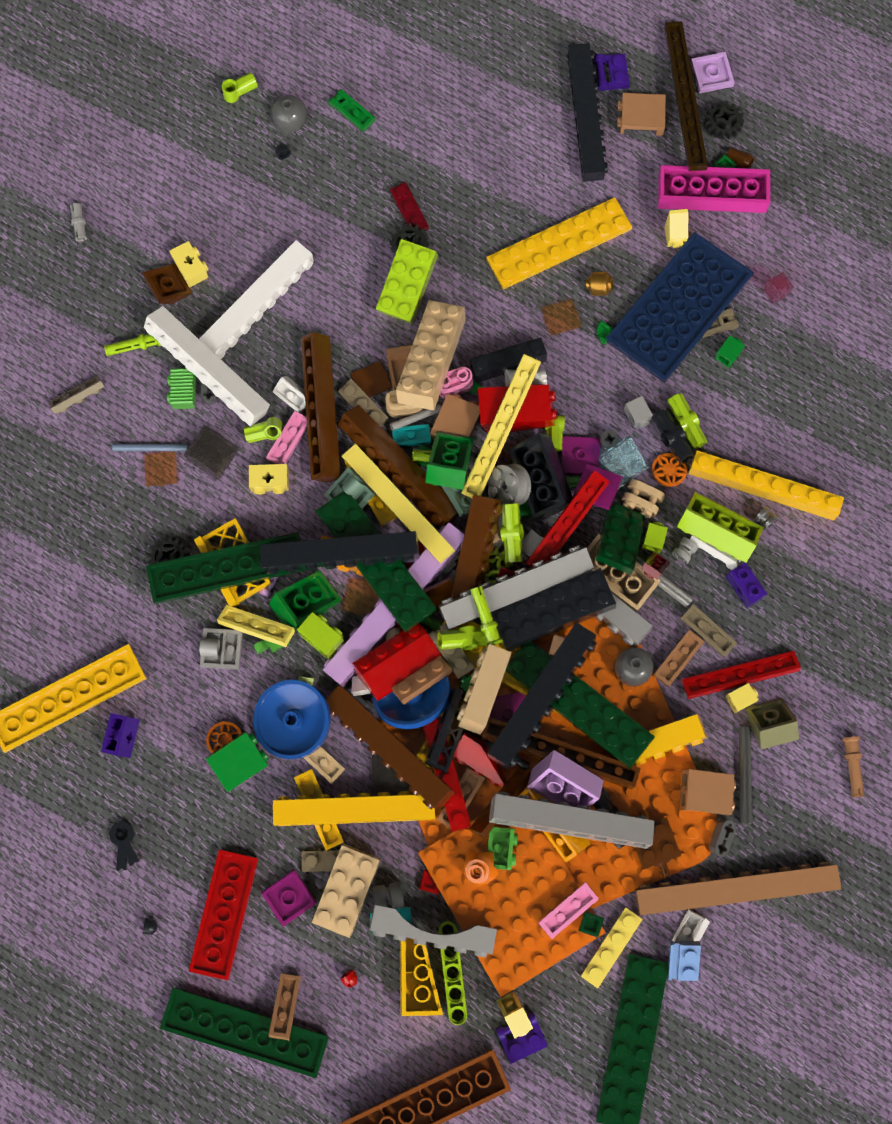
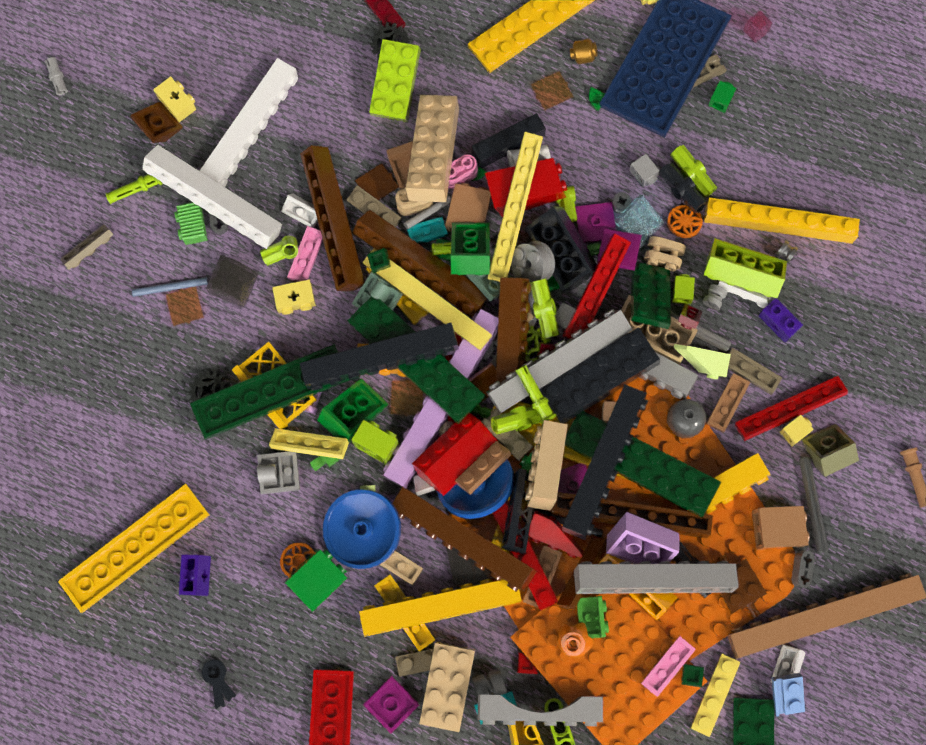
camera: 10 degrees left, 0 degrees up
none -> dark green tile [367,248,391,273]
none -> yellowish green slope [674,344,731,380]

